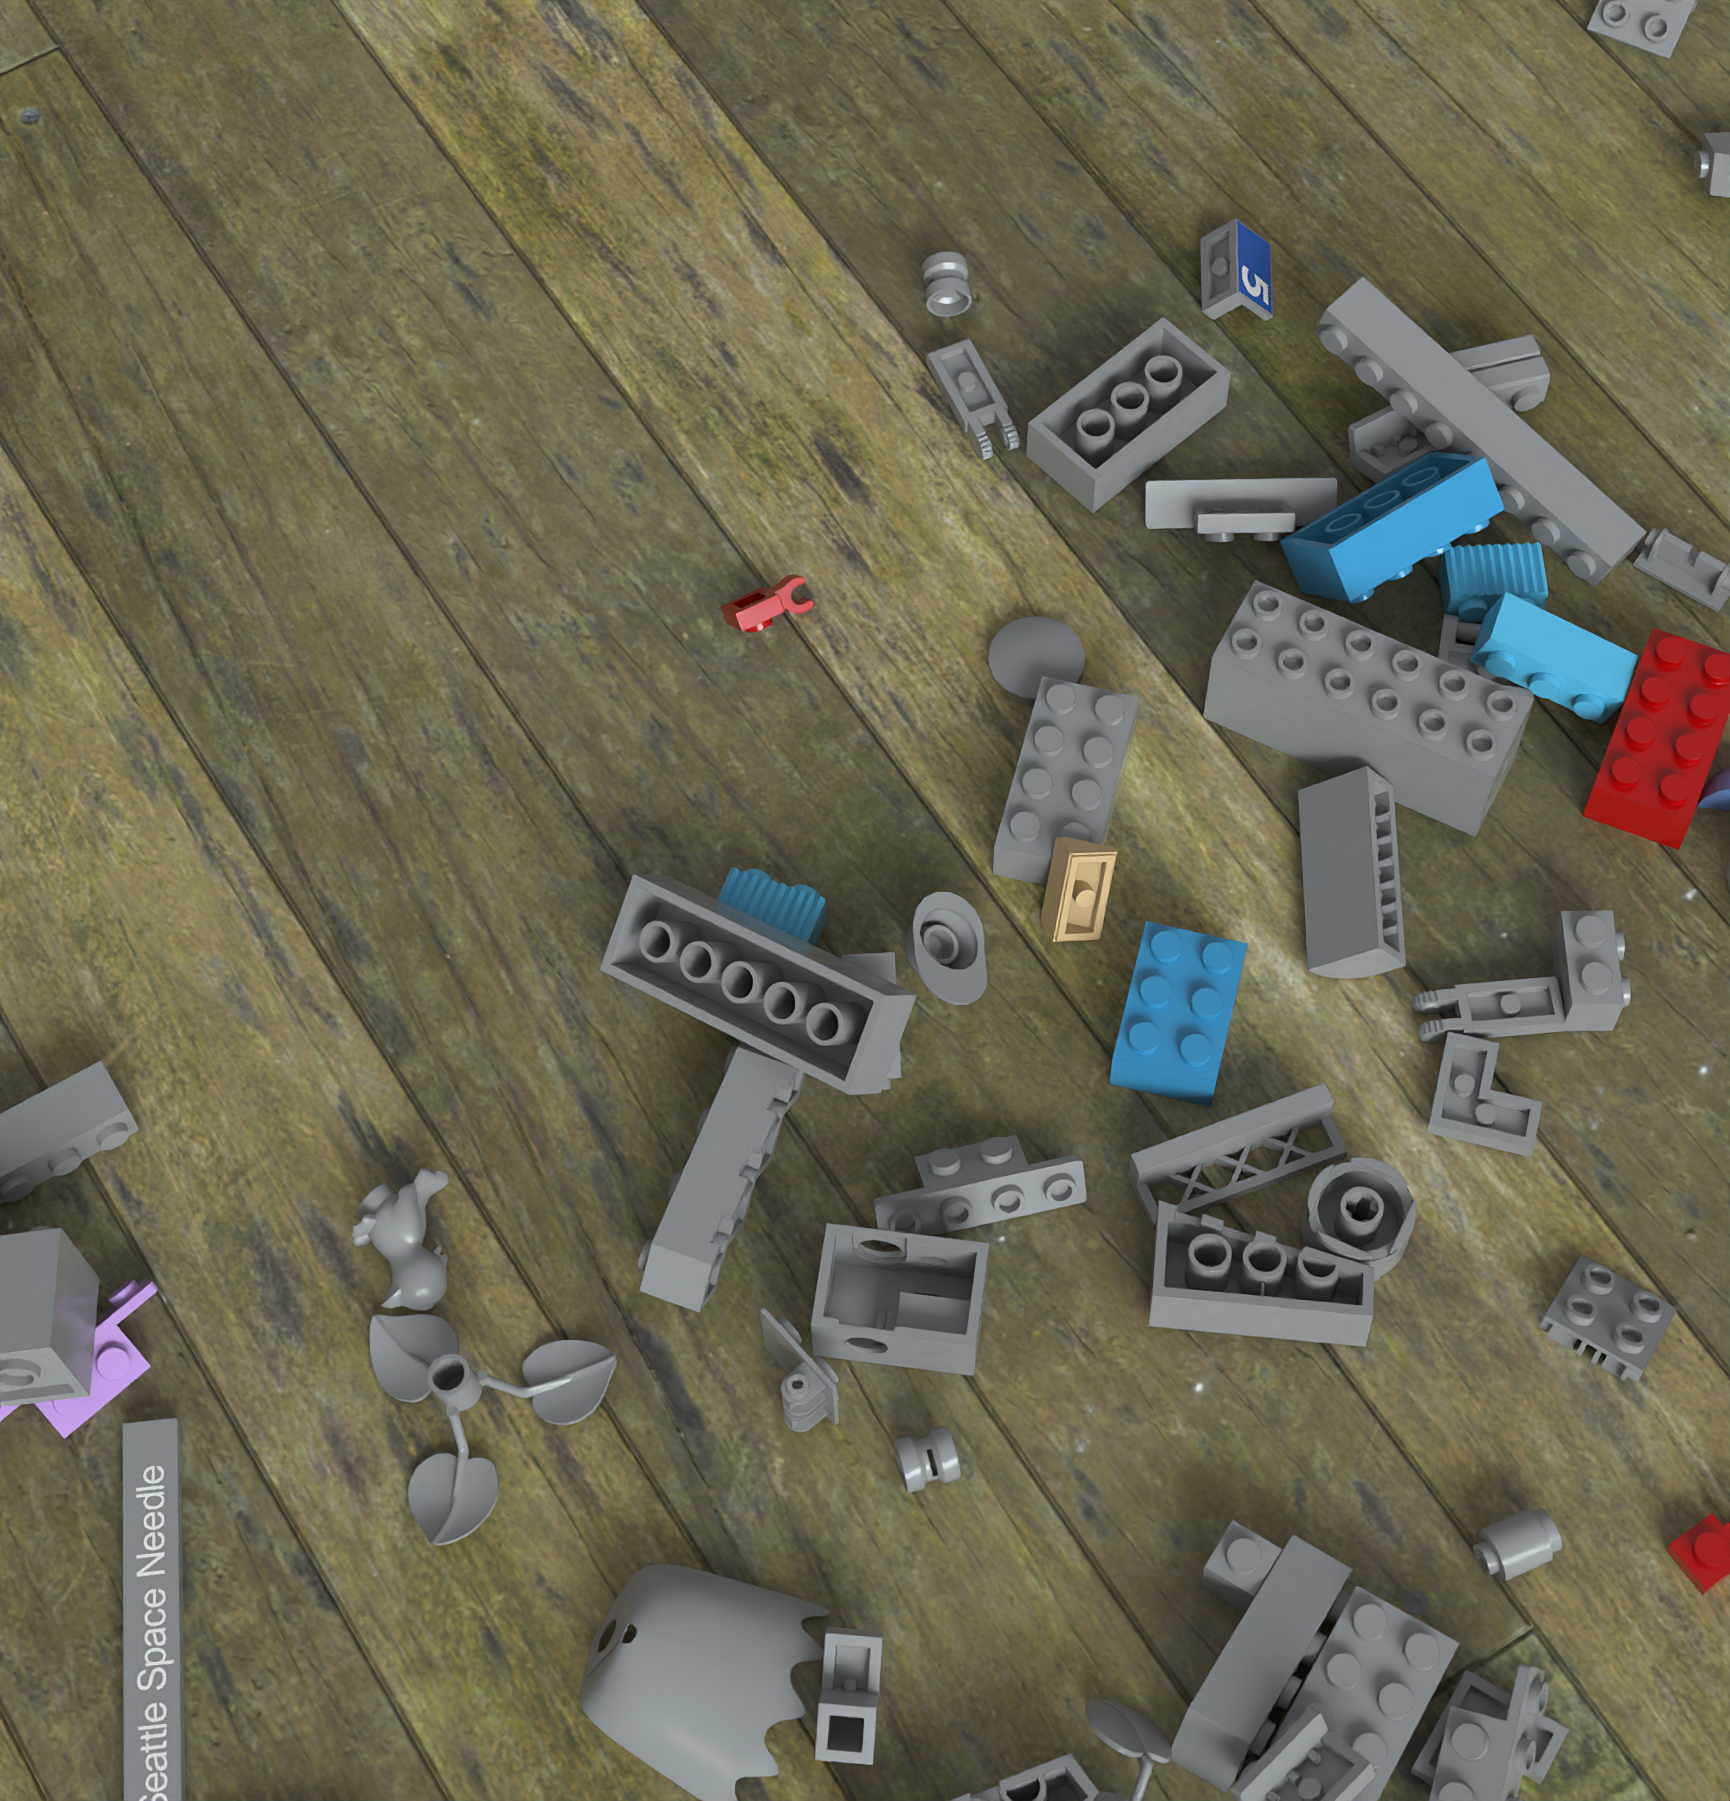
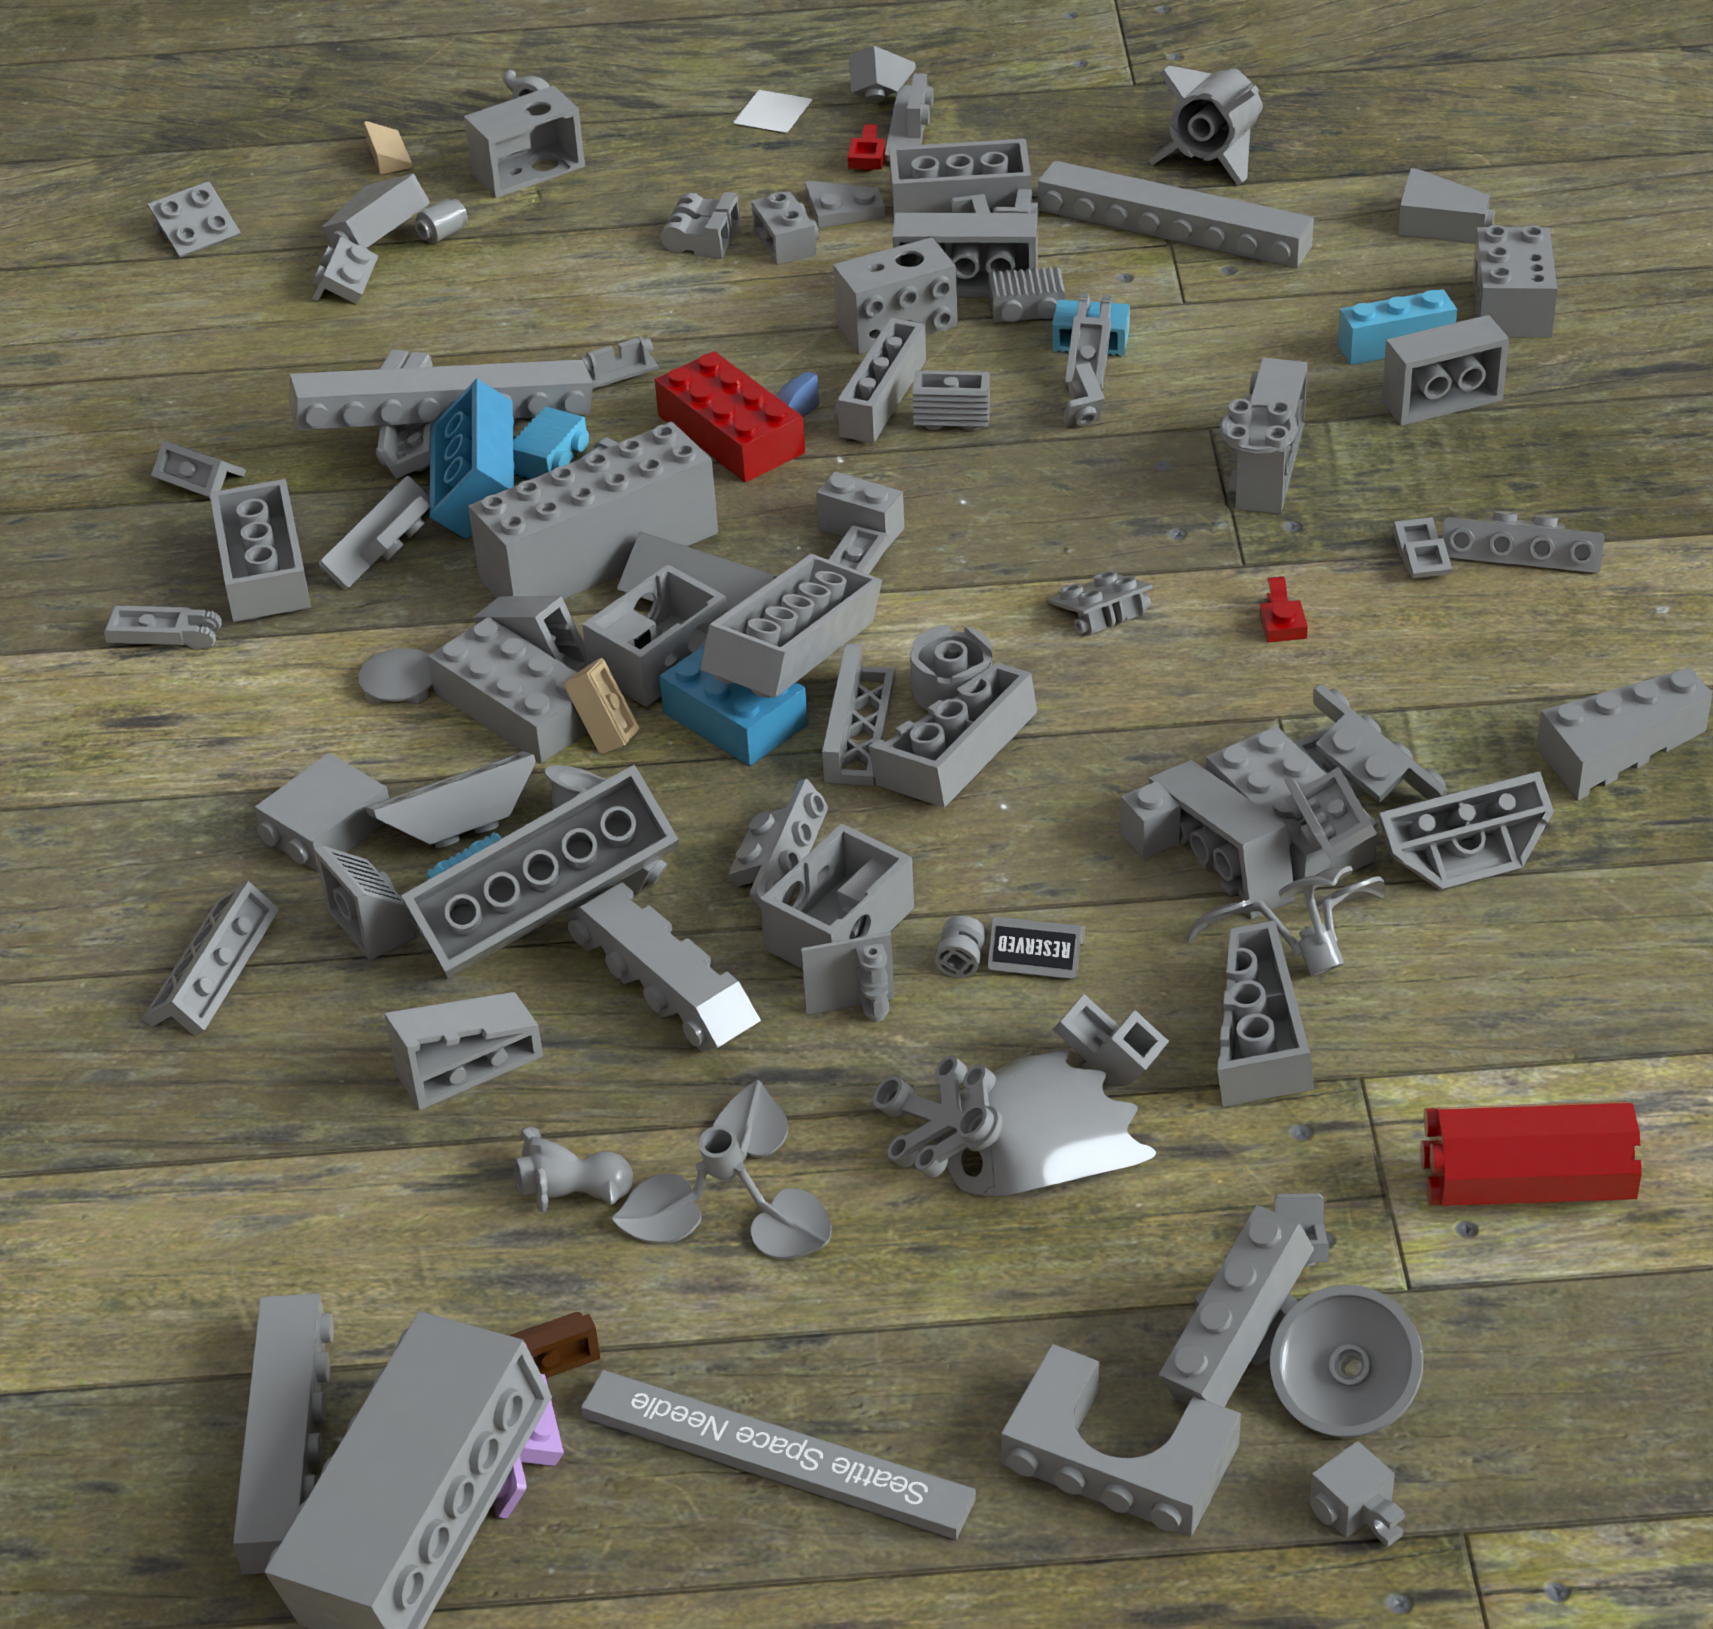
camera: 60 degrees left, 20 degrees down
plate [720,574,814,633] -> none
light grey wheel [922,251,972,317] -> none
light grey plate [1426,1031,1543,1157] -> none
medium azure brick [1470,592,1638,724] -> none
light grey brick [1473,1508,1562,1582] -> none
none -> light grey fence [142,881,279,1036]
none -> light grey brick [255,753,389,873]
none -> light grey bracket [311,237,378,304]
none -> light grey slope [315,846,416,961]
none -> light grey wedge [365,751,536,848]
none -> light grey wedge [384,992,543,1110]
none -> light grey slope [473,596,588,672]
none -> reddish brown panel [509,1312,601,1378]
none -> light grey piece [582,564,727,707]
none -> light grey brick [700,554,882,698]
none -> light grey plant [873,1055,1002,1178]
none -> panel [988,916,1086,979]

